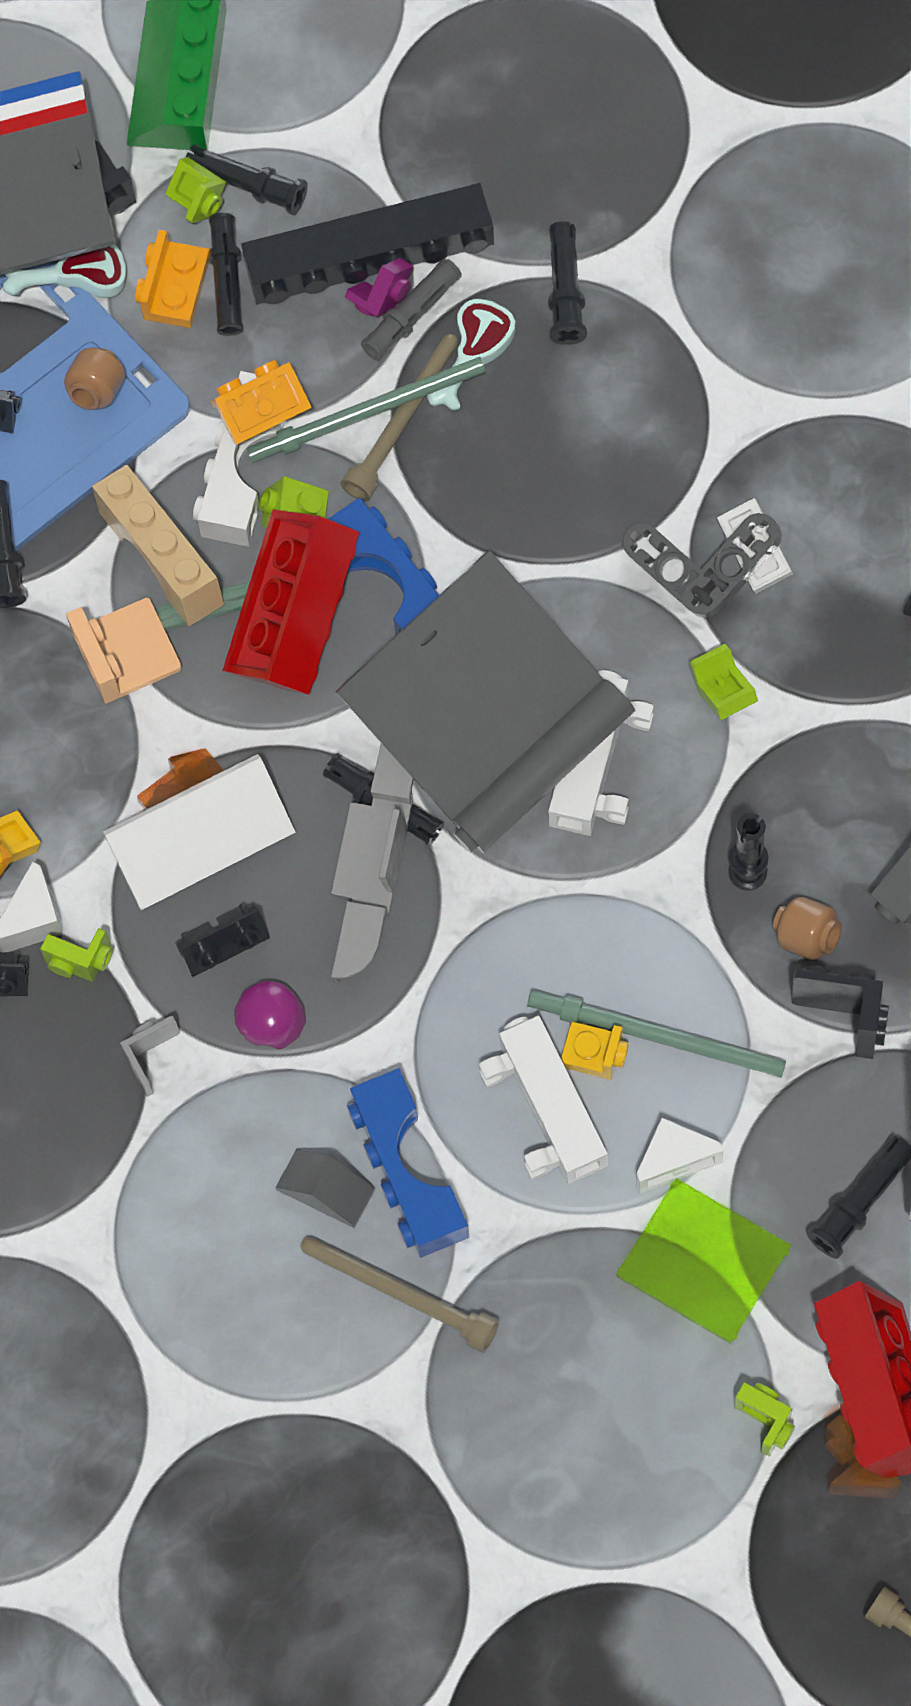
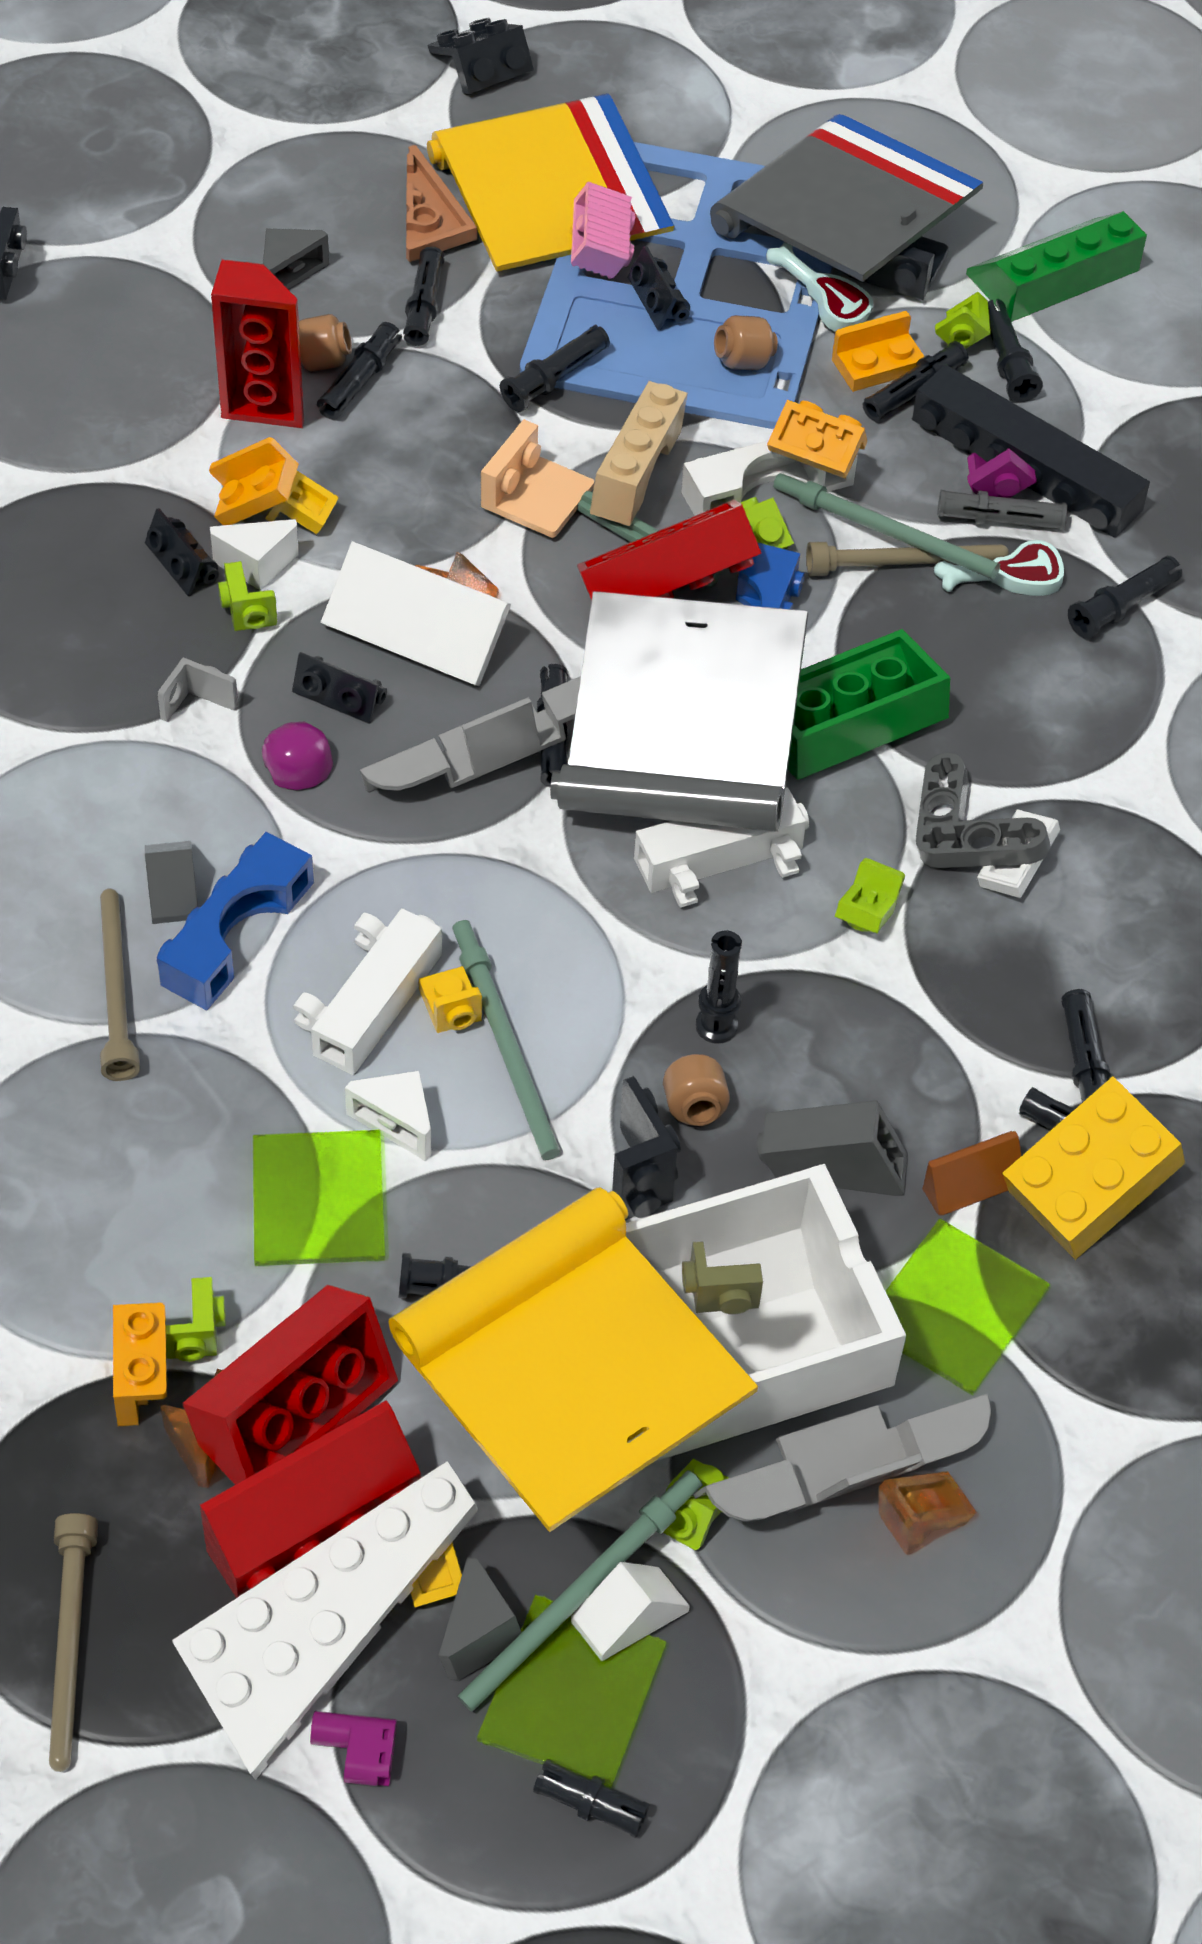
camera: 45 degrees right, 15 degrees down
none -> light orange bracket [113,1302,167,1426]
none -> green slope [788,629,951,780]

